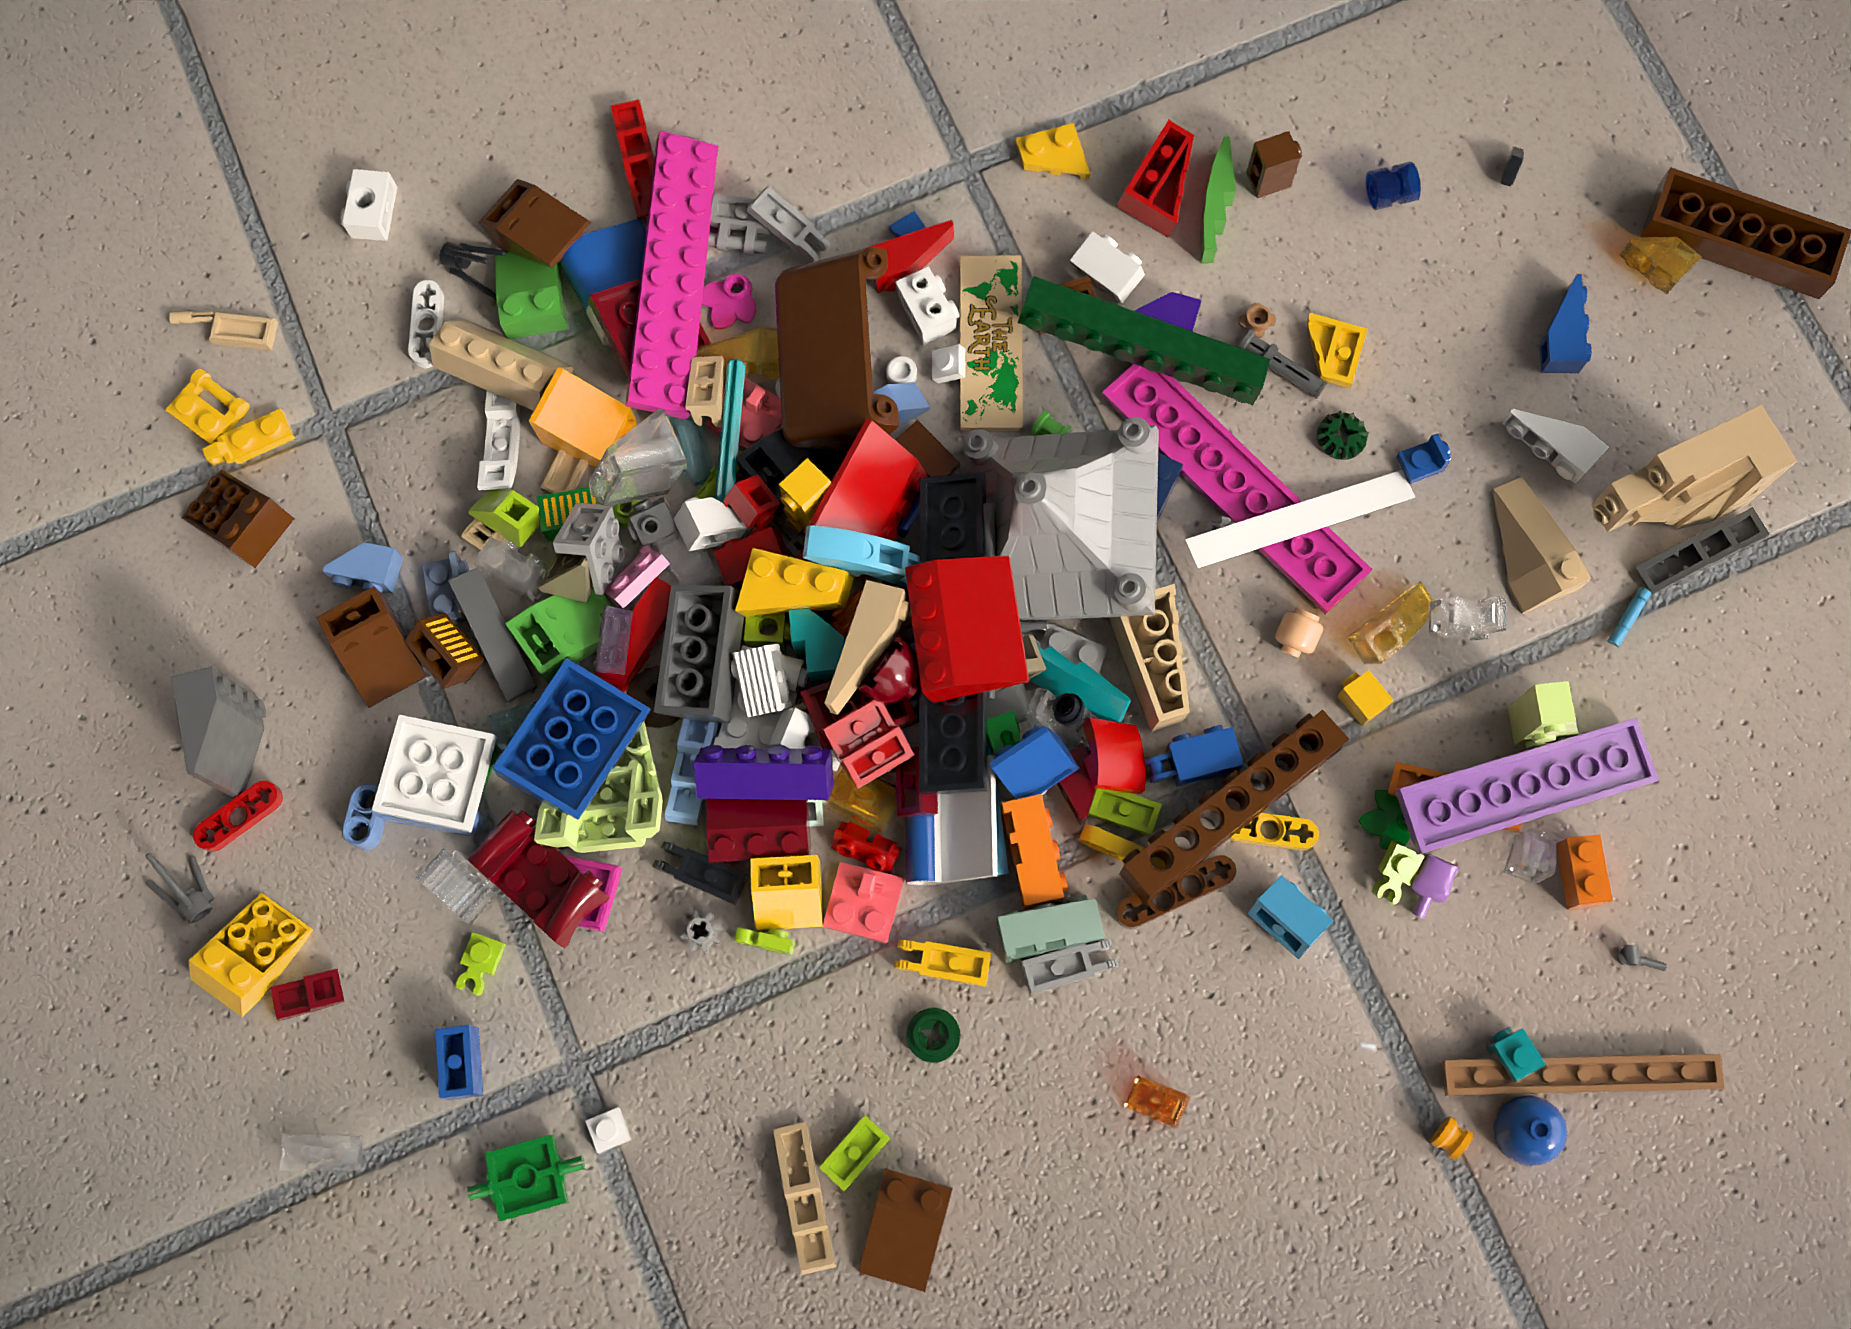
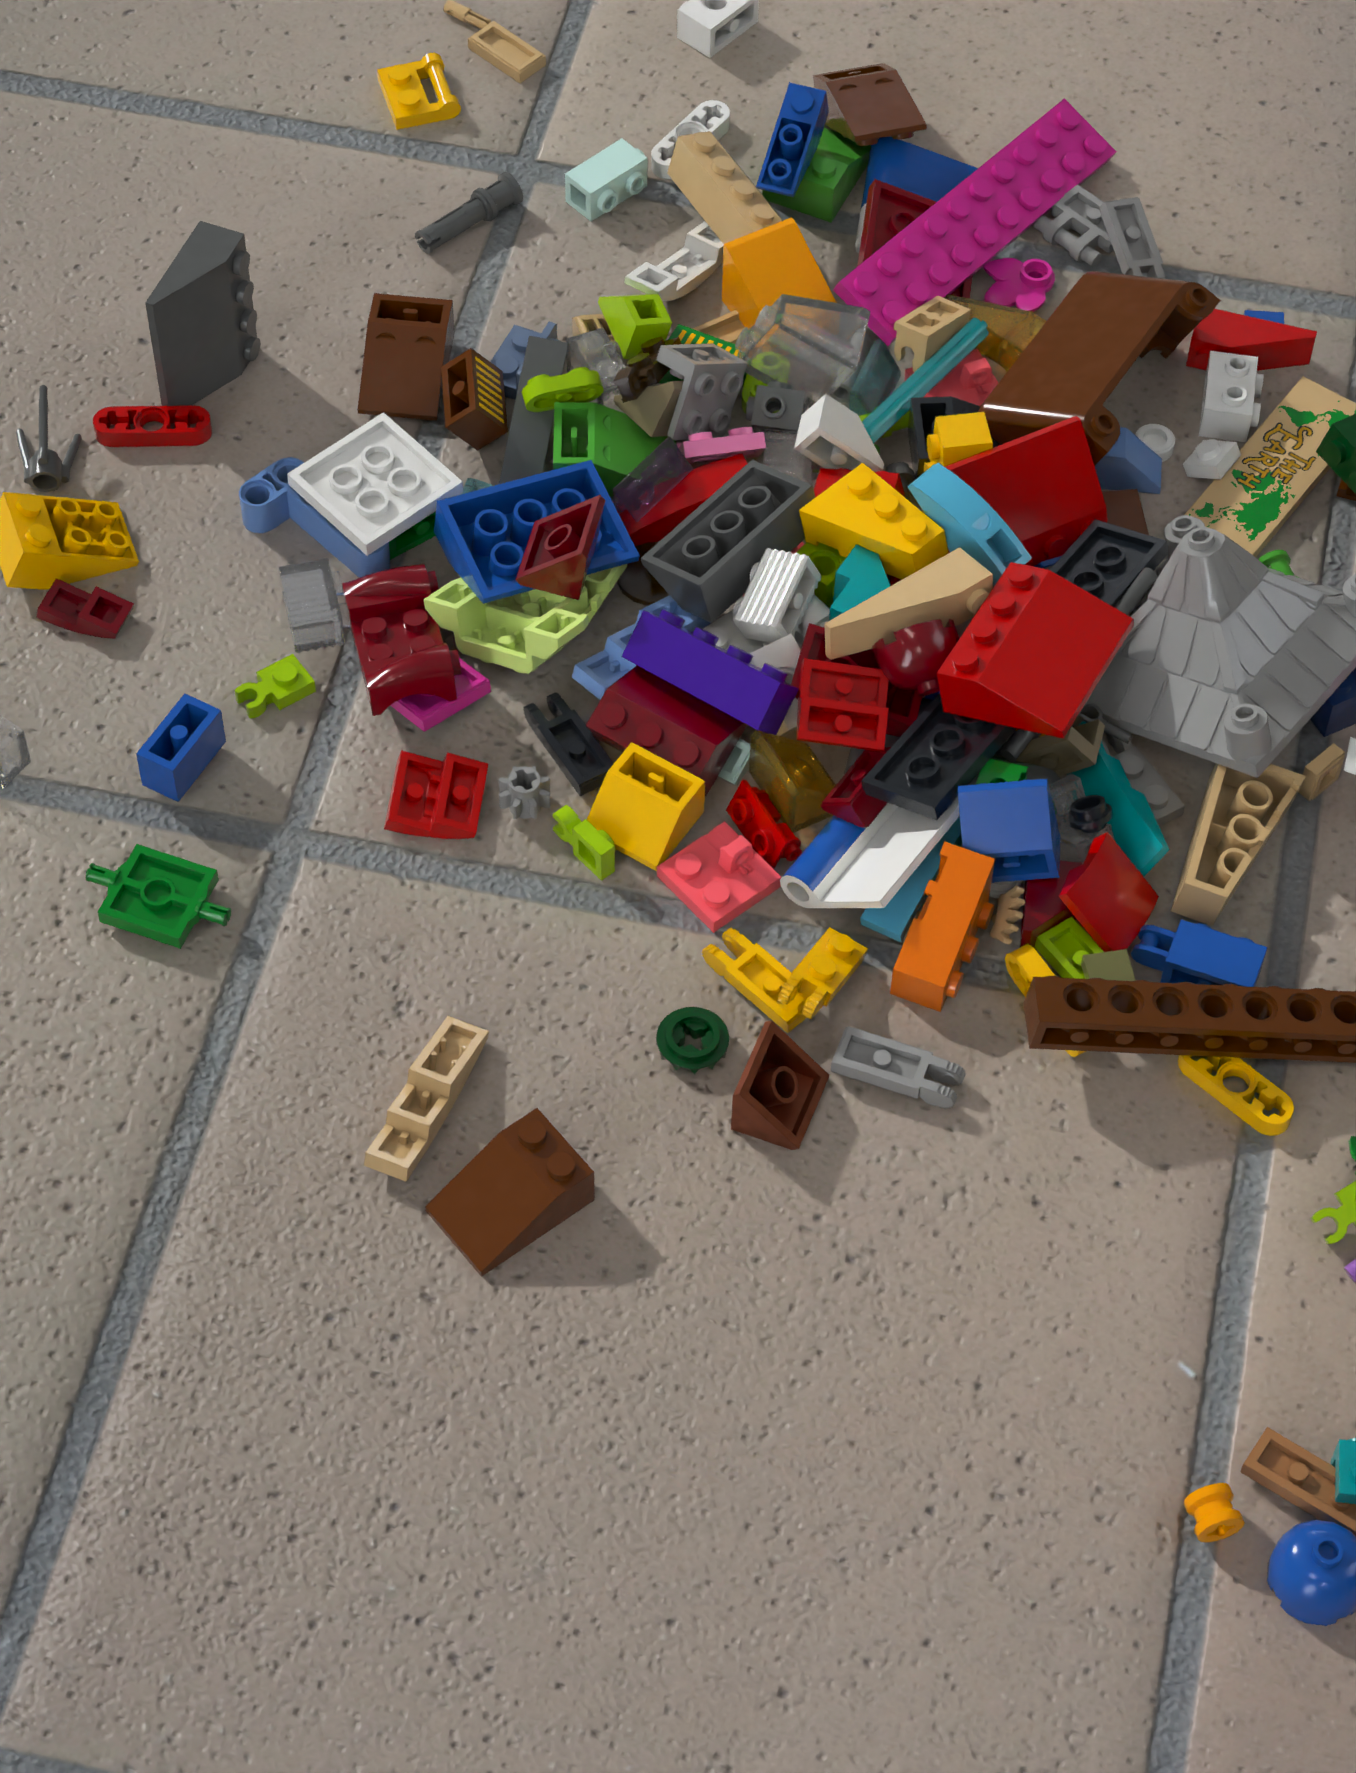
camera: 30 degrees right, 20 degrees down
reddish brown slope [182,469,295,568] -> none
yellow hinge [202,408,295,466] -> none
medium blue slope [323,542,403,593] -> none
black plant [439,242,506,301] -> none
white plate [586,1107,631,1153] -> none
red slope [611,99,655,219] -> none
red brick [723,474,780,529] -> none
lime plate [819,1115,891,1191] -> none
wedge [997,895,1105,964] -> none
reddish brown beam [1116,855,1237,929] -> none
clear orange slope [1124,1075,1191,1130] -> none
dark azure brick [1248,875,1333,960] -> none
none -> red slope [384,750,489,839]
none -> dark grey pin [415,172,523,254]
none -> dark red slope [515,495,605,600]
none -> lime plate [521,367,604,412]
none -> light aqua brick [565,138,648,222]
none -> dark brown hinge [614,337,682,403]
none -> copper slope [731,1020,830,1150]
none -> blue slope [756,82,829,197]
none -> yellow hinge [777,927,868,1019]
none -> tan piece [990,885,1025,945]
none -> olive tile [1081,949,1136,981]
none -> tan tile [1298,743,1345,801]

